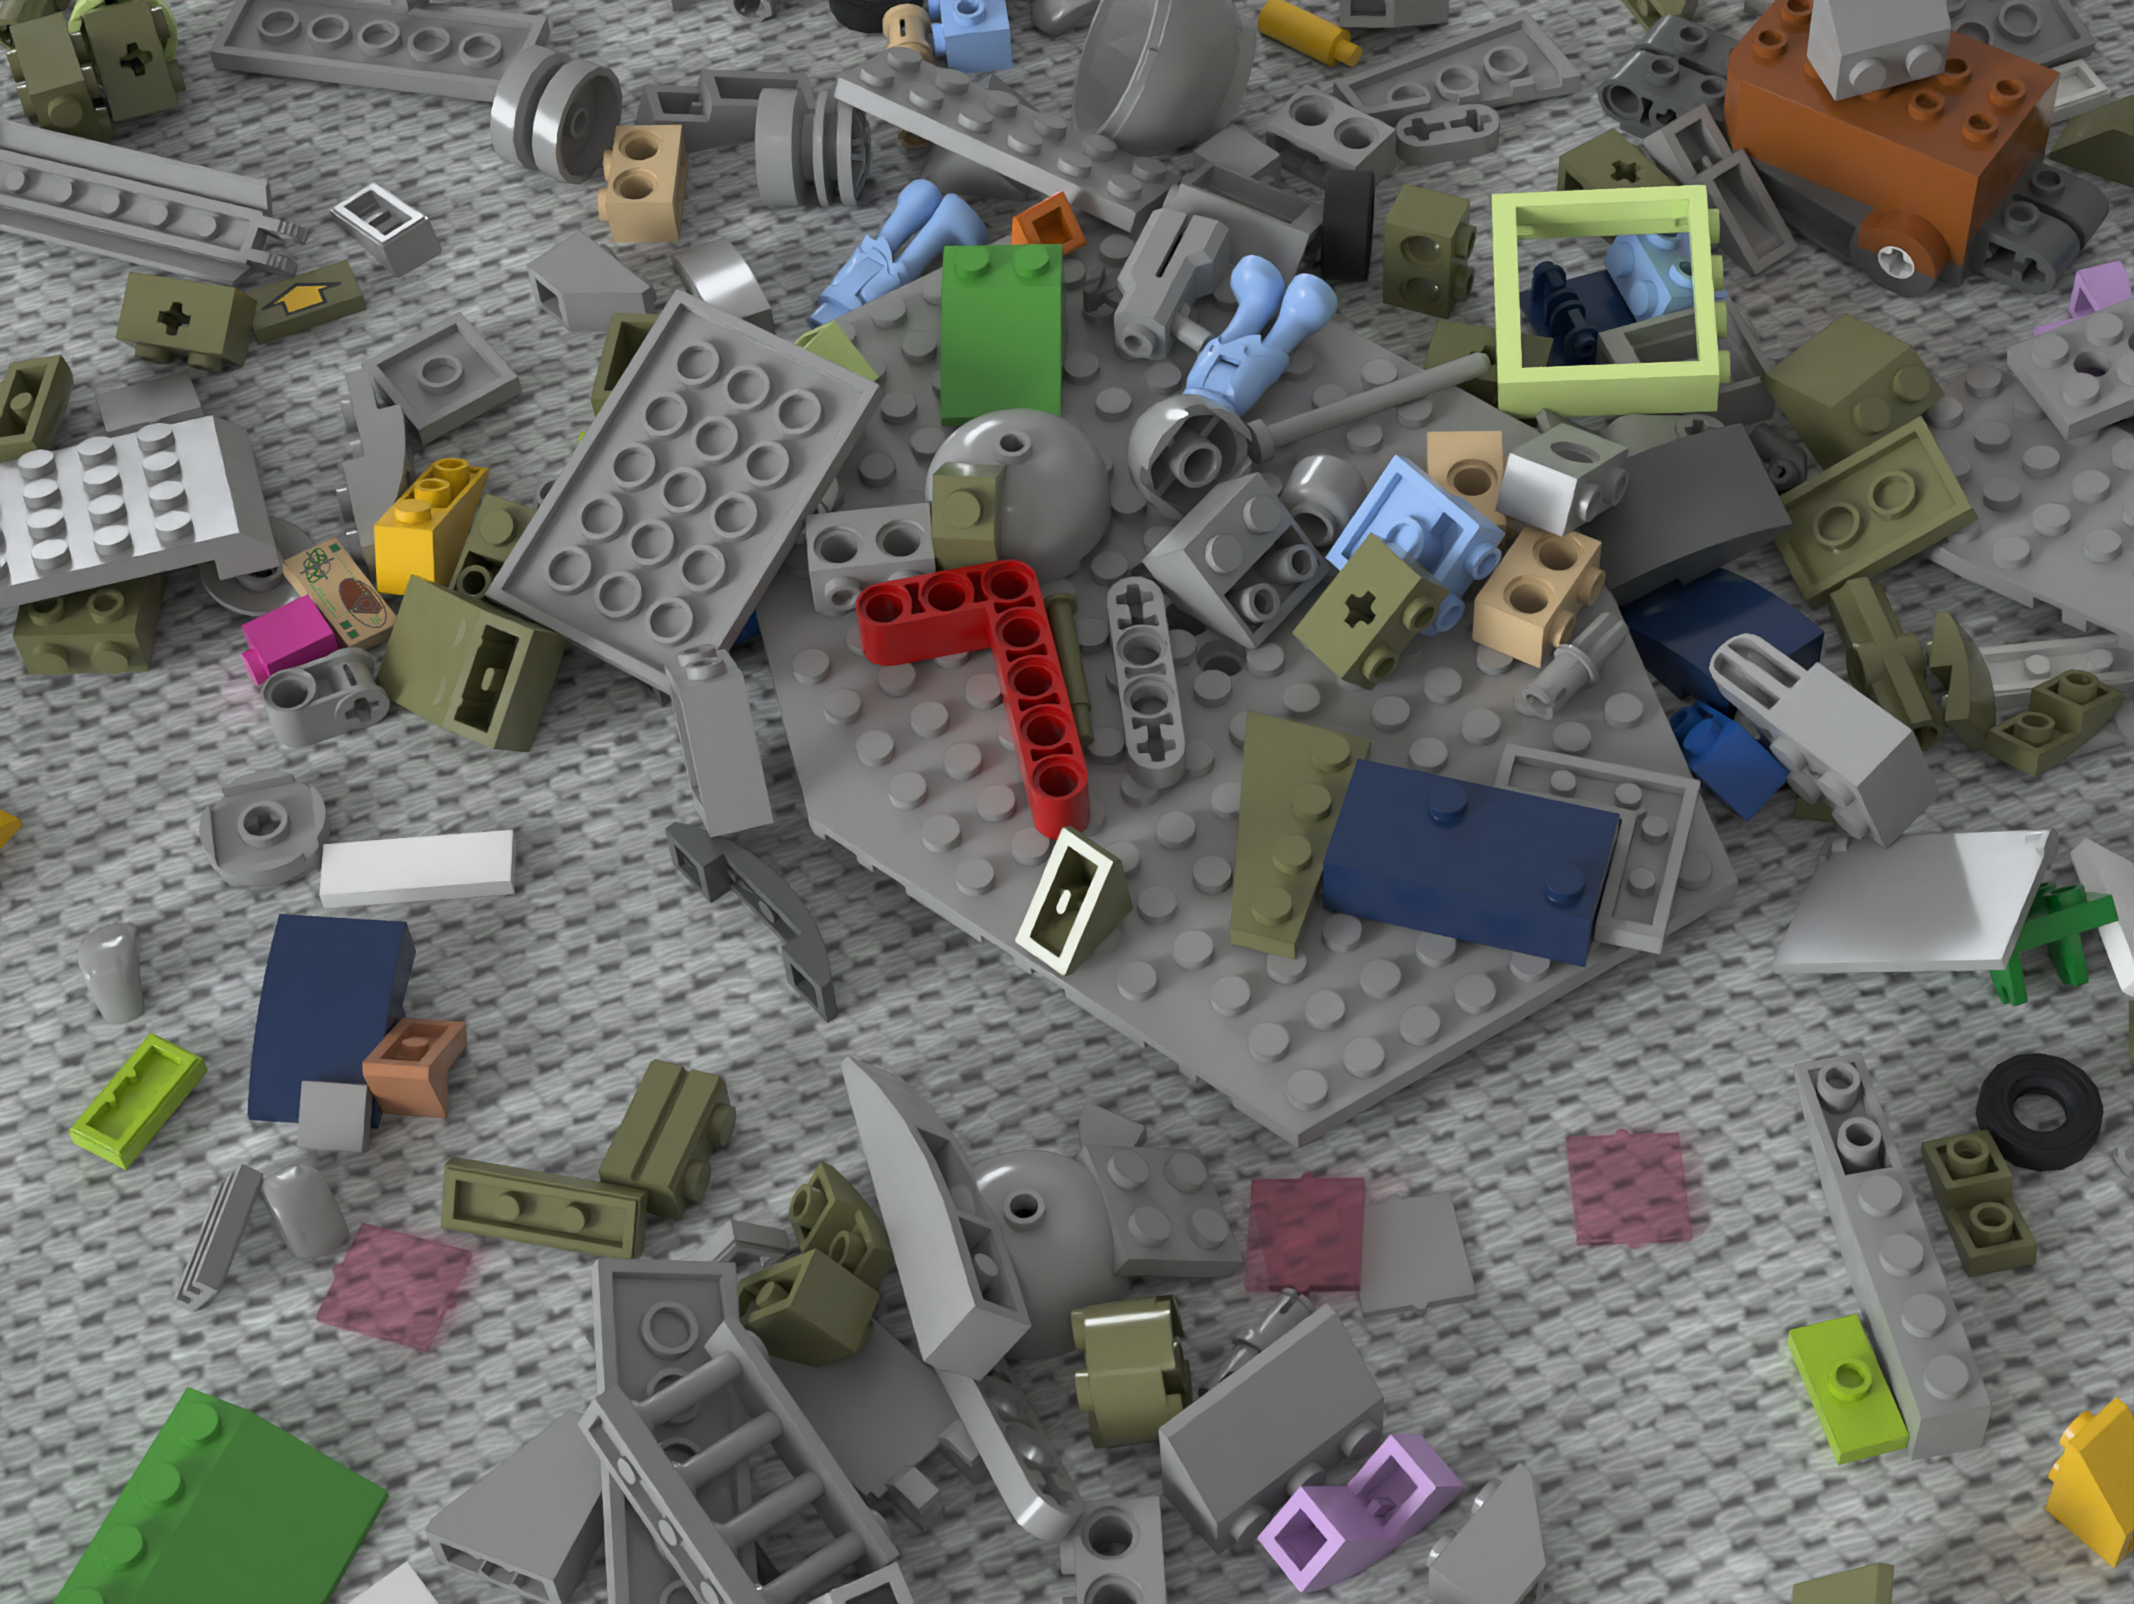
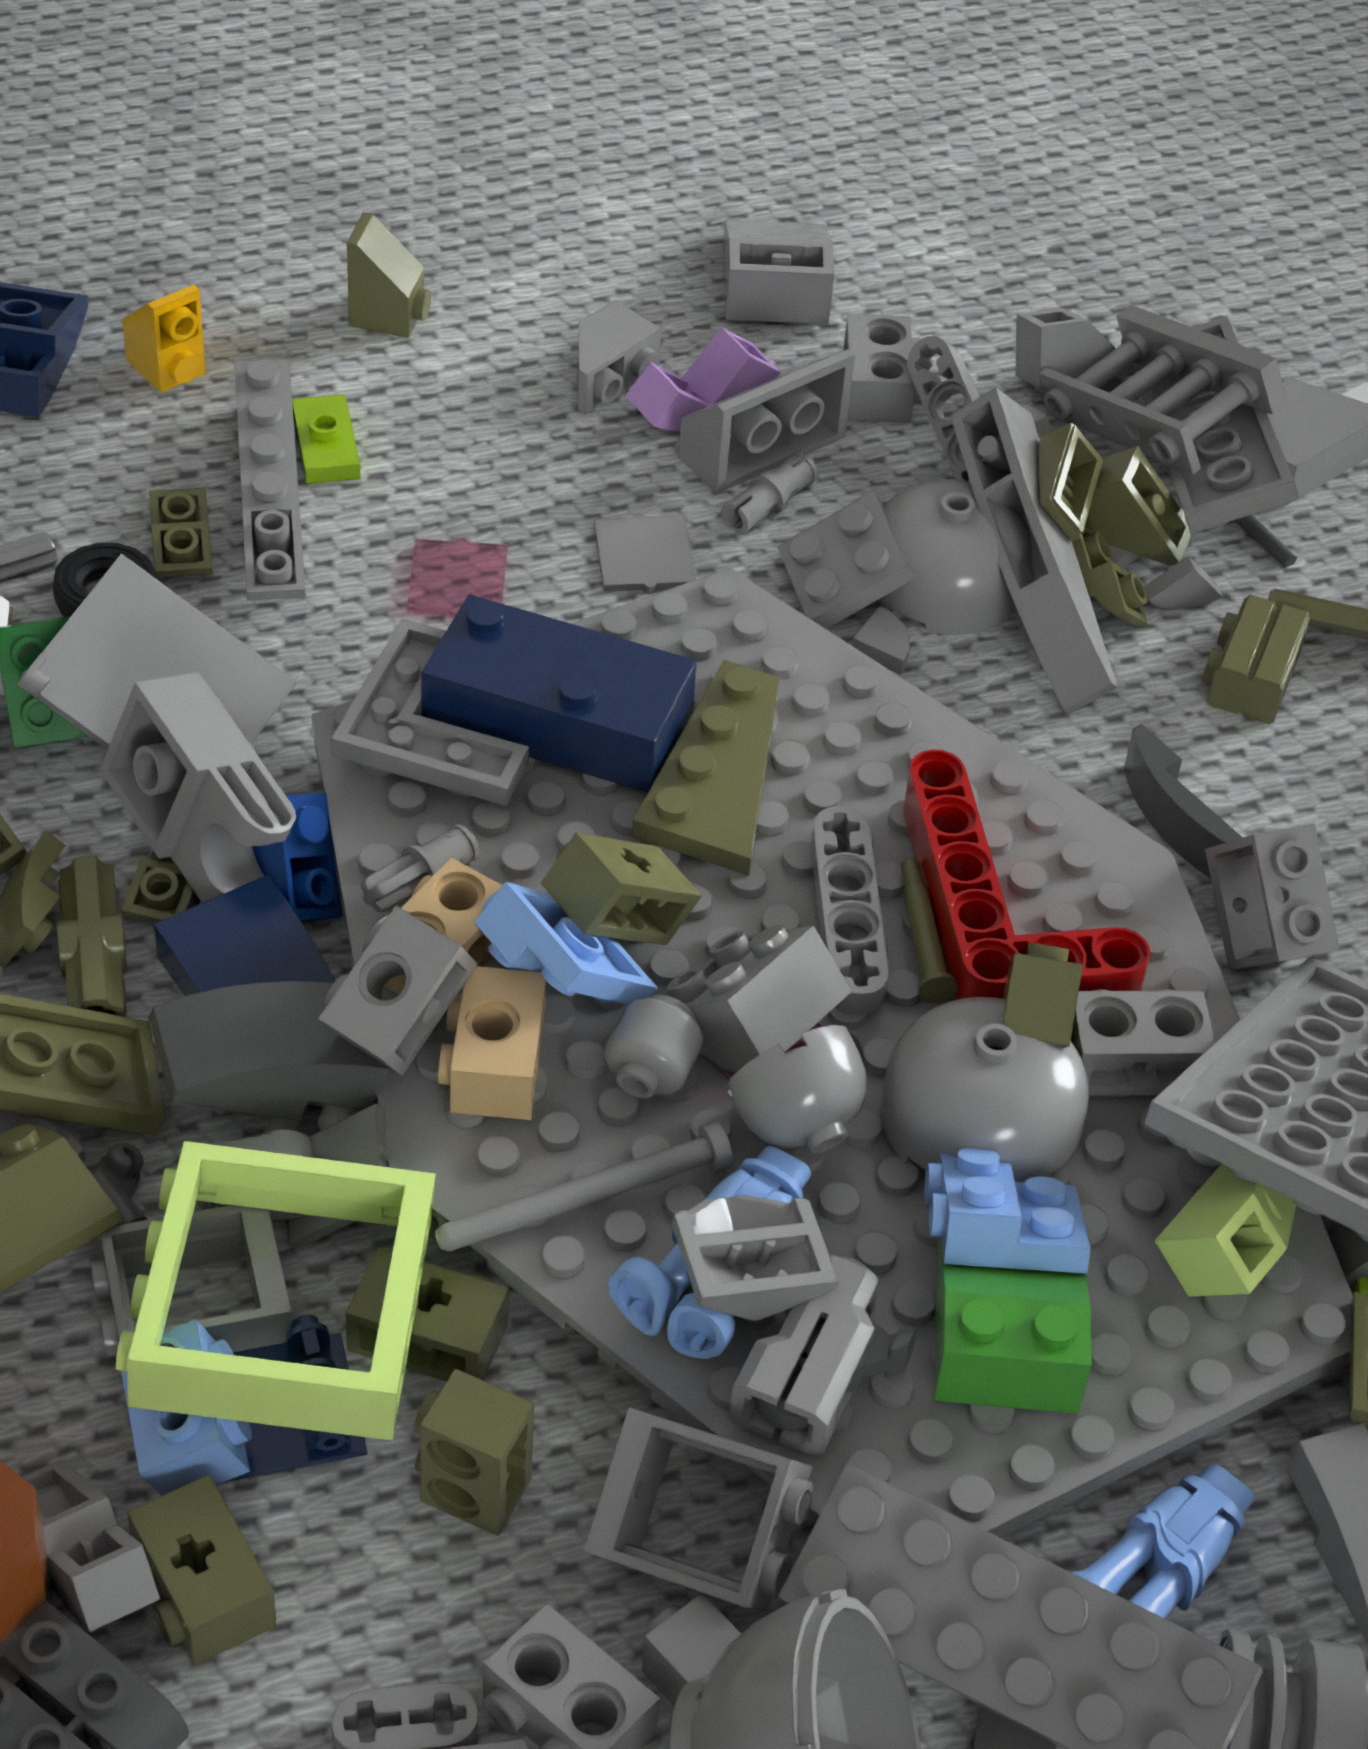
camera: 175 degrees right, 5 degrees down
orange slope [1011,191,1087,257] -> none
olive slope [1015,826,1133,976] -> none
olive brick [1071,1294,1194,1449] -> none
clear pink piece [1245,1172,1366,1297] -> none
black tyre [1321,169,1375,282] -> none
none -> light grey slope [671,1195,839,1322]
none -> light blue plate [924,1147,1091,1274]
none -> olive slope [1038,423,1103,541]

